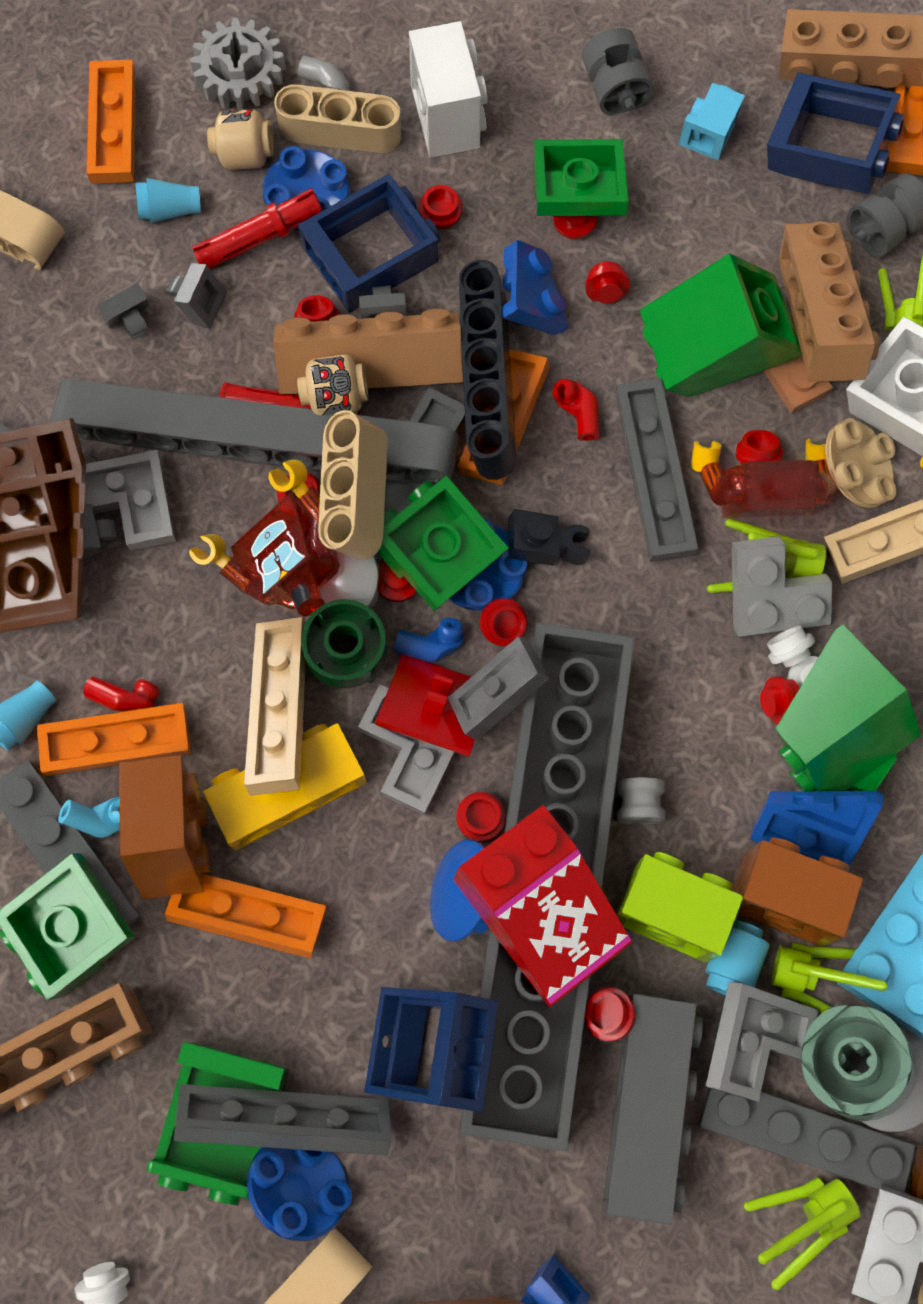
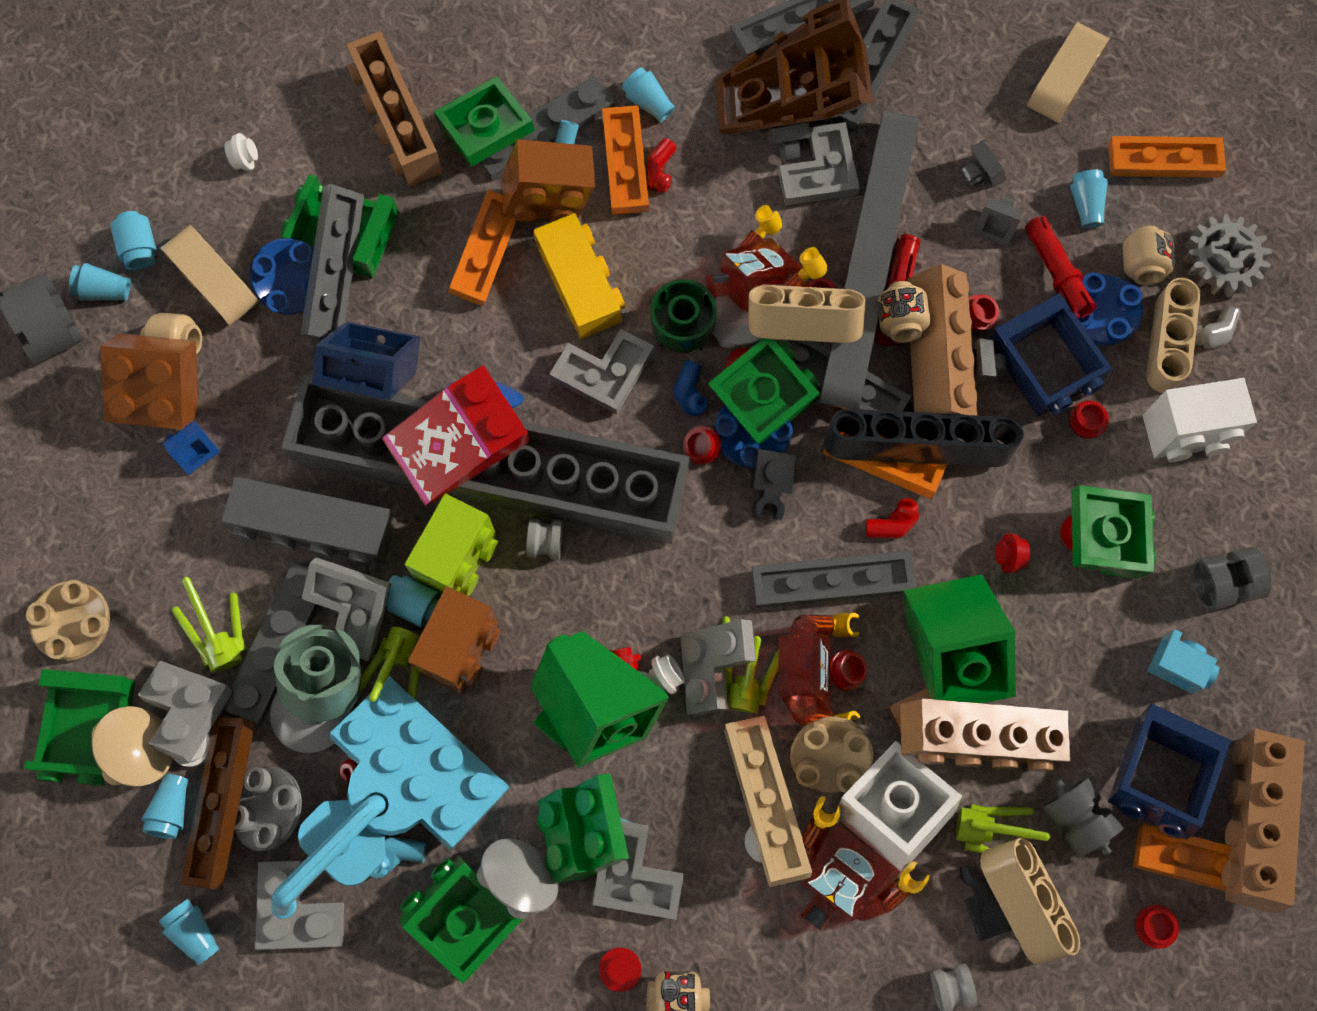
camera: 95 degrees right, 0 degrees up
tan plate [244,617,306,796] -> none
red piece [375,654,475,757] -> none
flat silver plate [448,636,549,740] -> none
red plate [456,792,505,842] -> none
blue wing [502,240,569,335] -> none
red plate [584,987,636,1042] -> none
blue wing [750,791,884,866] -> none

